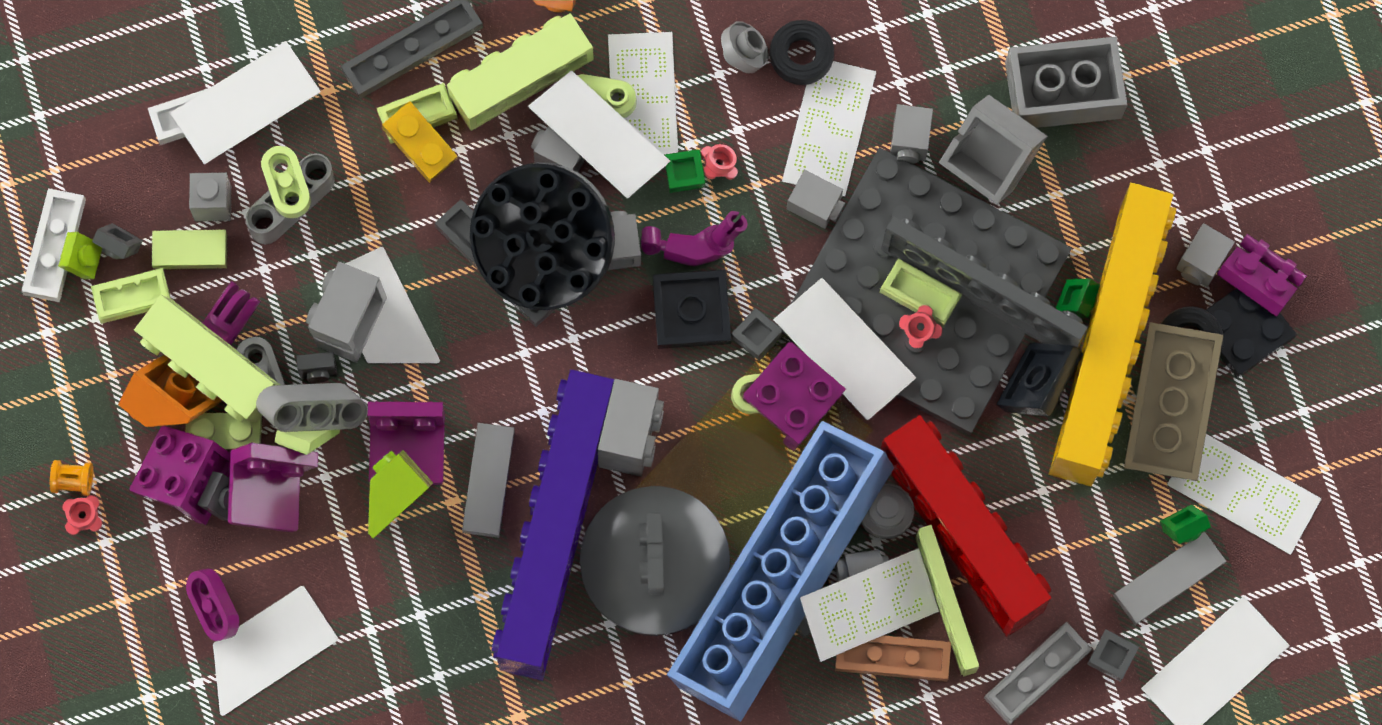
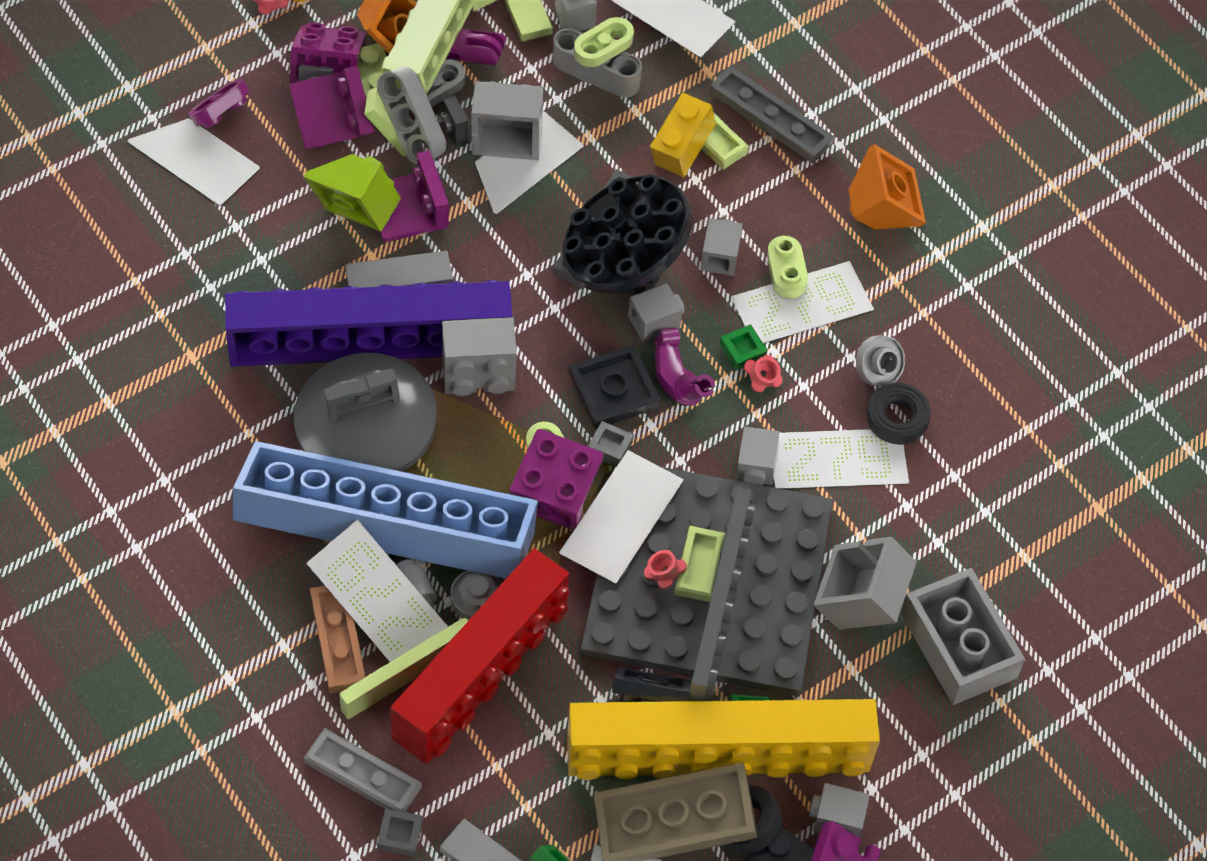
camera: 70 degrees right, 15 degrees down
yellowish green brick [447,13,594,131] -> none
white sticker [528,70,671,199] -> none
light grey brick [890,104,933,164] -> none

